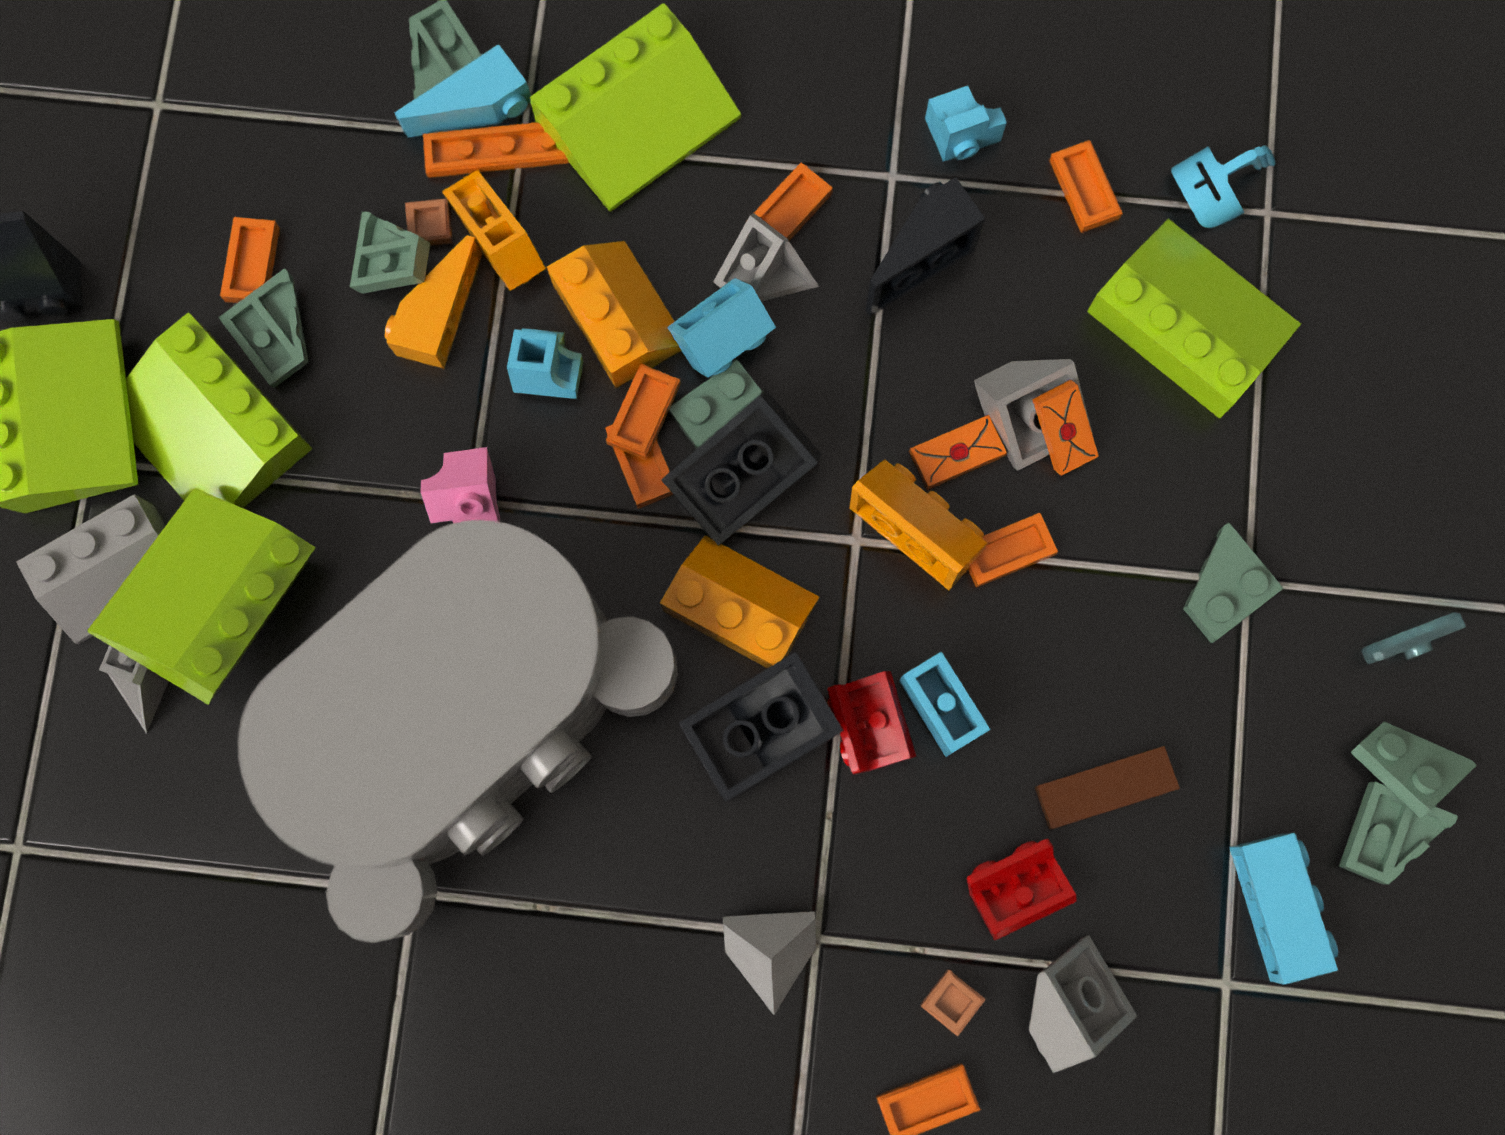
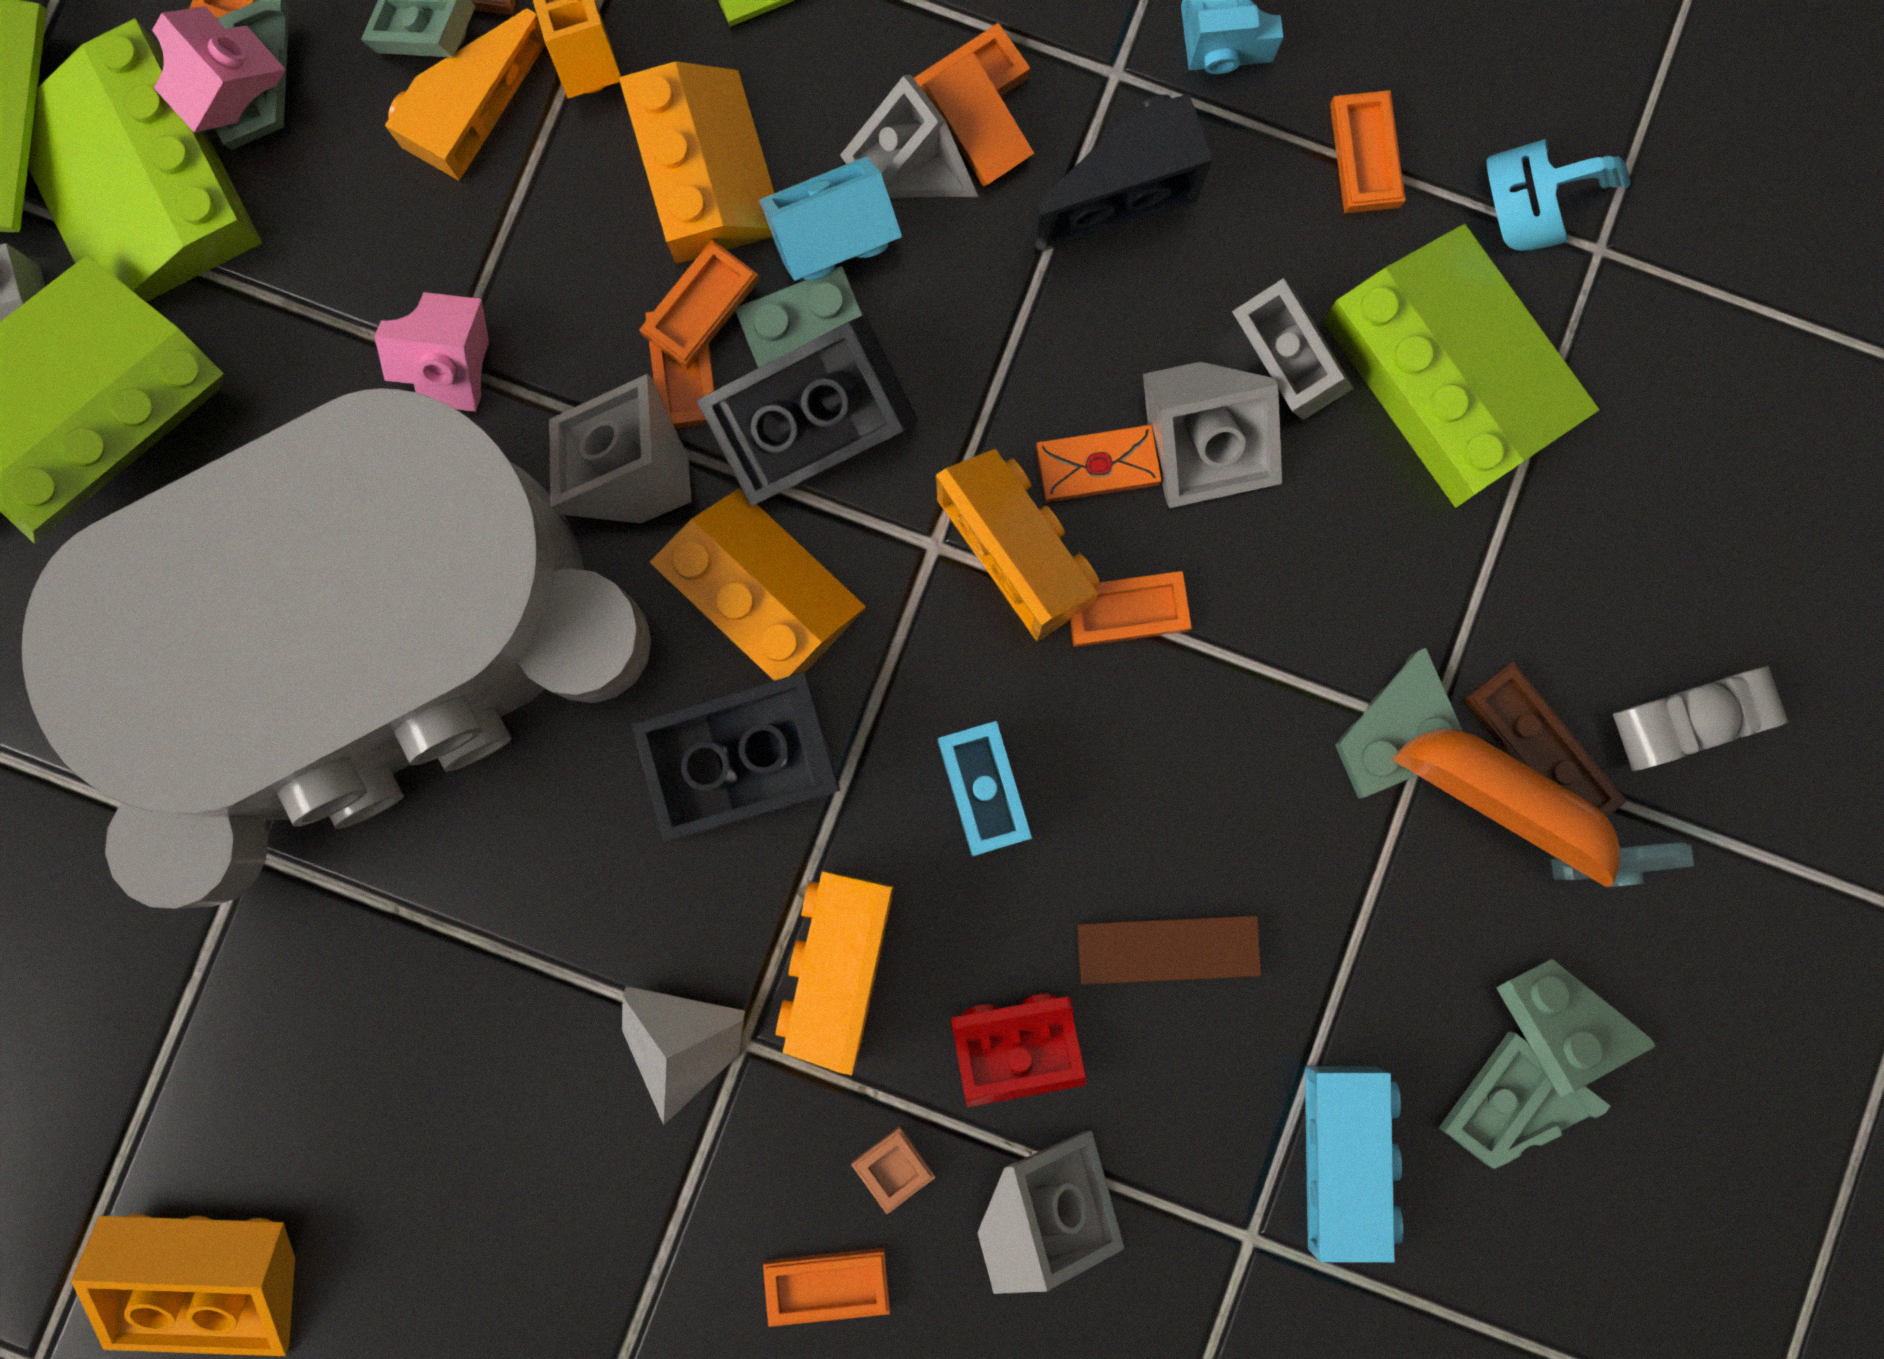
camera: 10 degrees right, 5 degrees up
medium azure brick [507,328,583,399] -> none
red bracket [827,671,917,774] -> none
orange tile [1032,380,1099,476] -> none
none -> bright pink brick [152,6,286,133]
none -> light grey slope [549,374,691,524]
none -> light orange slope [775,871,895,1075]
none -> orange tile [921,52,1034,187]
none -> light grey brick [1232,278,1354,420]
none -> orange brick [1392,729,1621,888]
none -> reddish brown tile [1462,662,1627,817]
none -> light grey piece [1613,666,1789,771]

